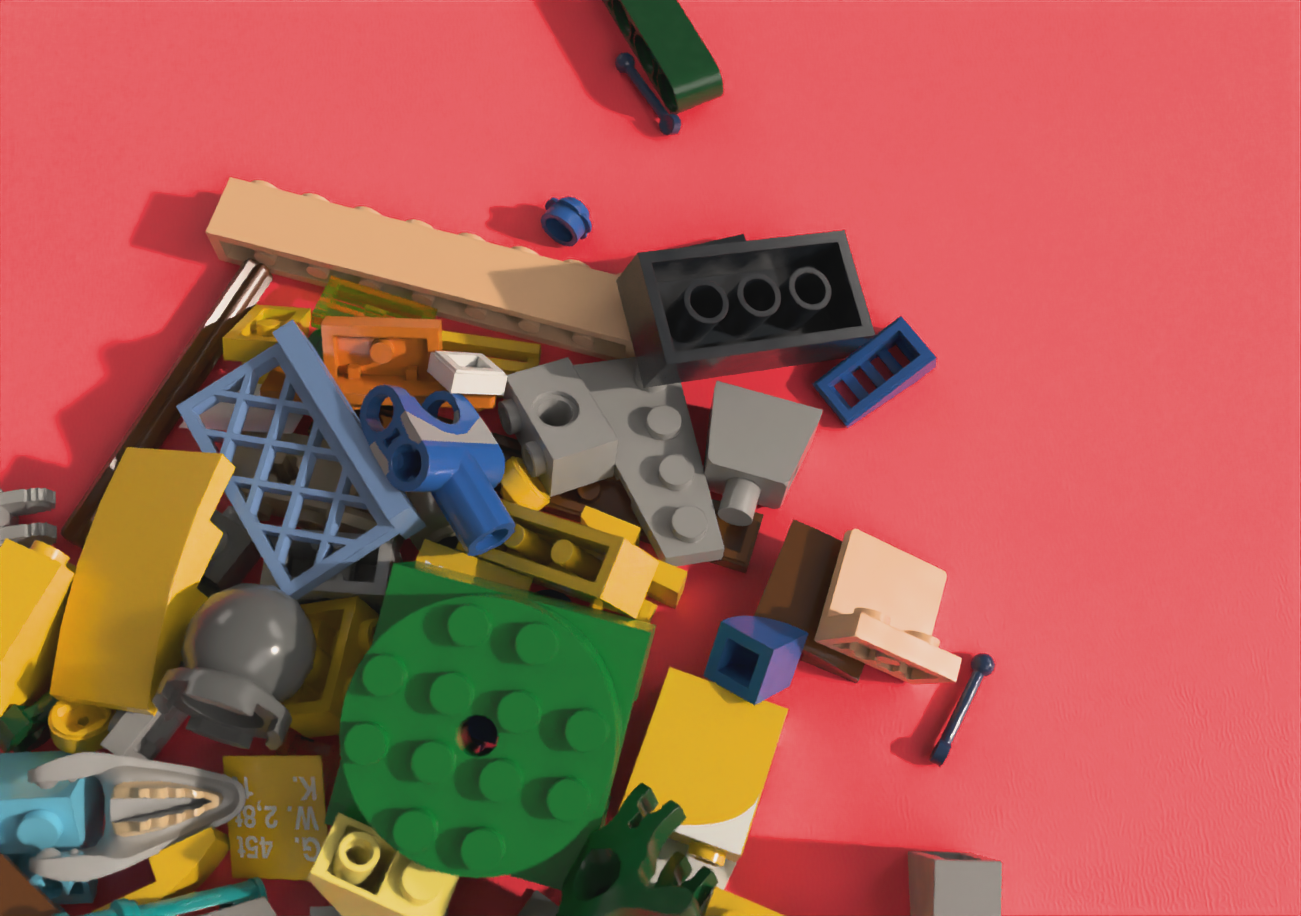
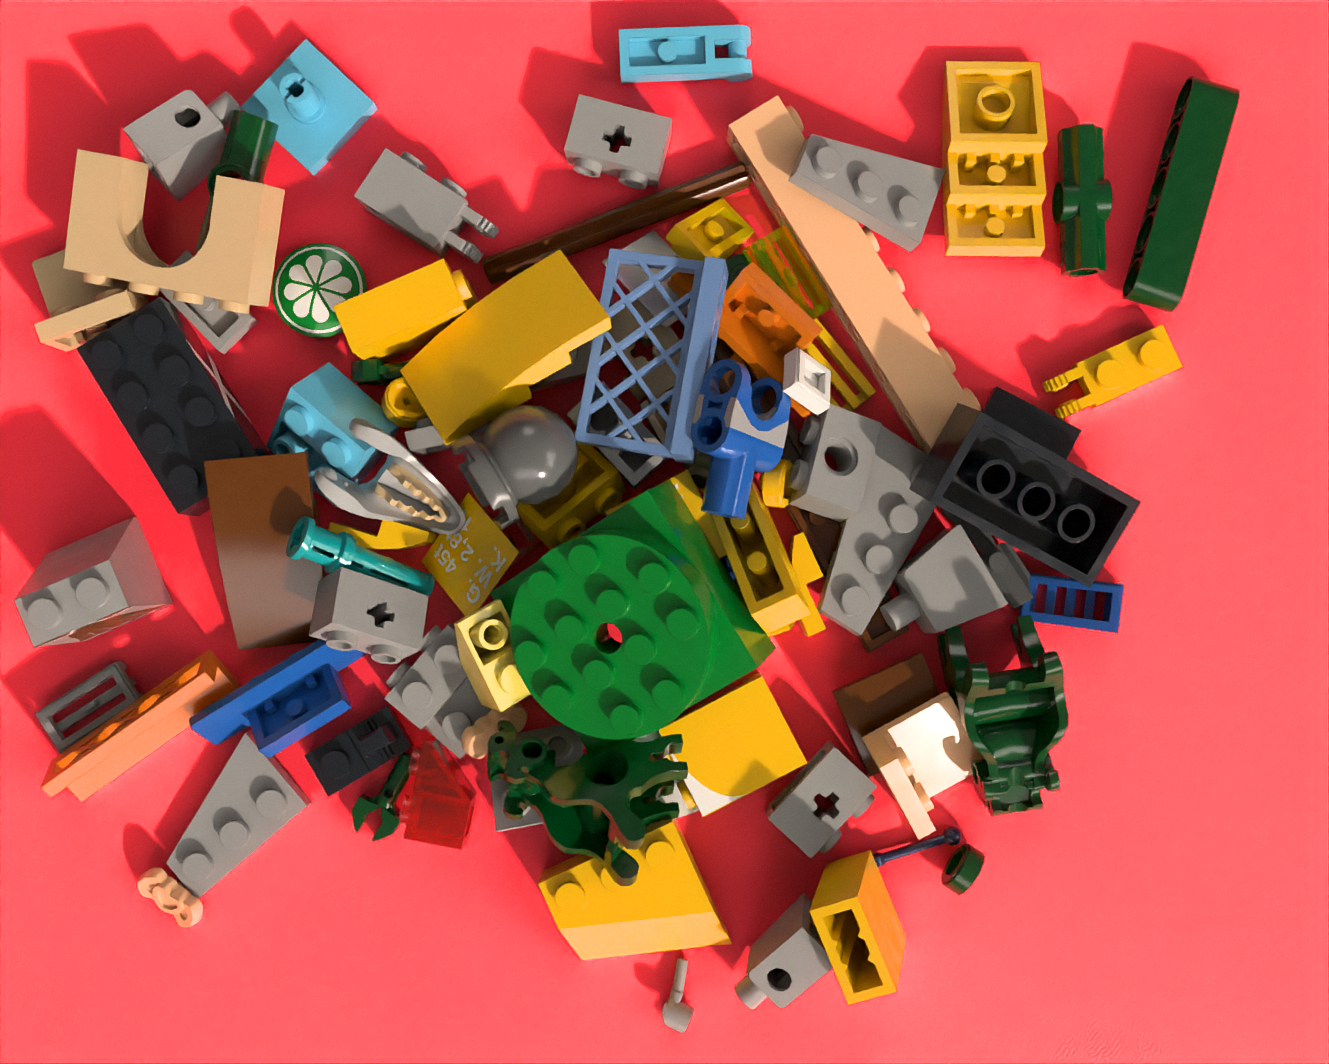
camera: 50 degrees right, 20 degrees up
blue plate [541,196,592,246] -> none
dark blue hinge [615,52,681,135] -> none
blue brick [703,616,809,705] -> none
none -> light grey brick [564,94,672,189]
none -> medium azure plate [619,25,753,83]
none -> light grey brick [764,740,877,858]
none -> light grey wing [788,134,945,252]
none -> brick [809,850,907,1005]
none -> dark green animal [937,615,1069,816]
none -> dark green tile [941,844,985,895]
none -> yellow slope [942,61,1048,257]
none -> dark grey piece [942,509,1034,609]
none -> yellow hinge [1042,324,1183,419]
none -> dark green piece [1052,124,1112,277]

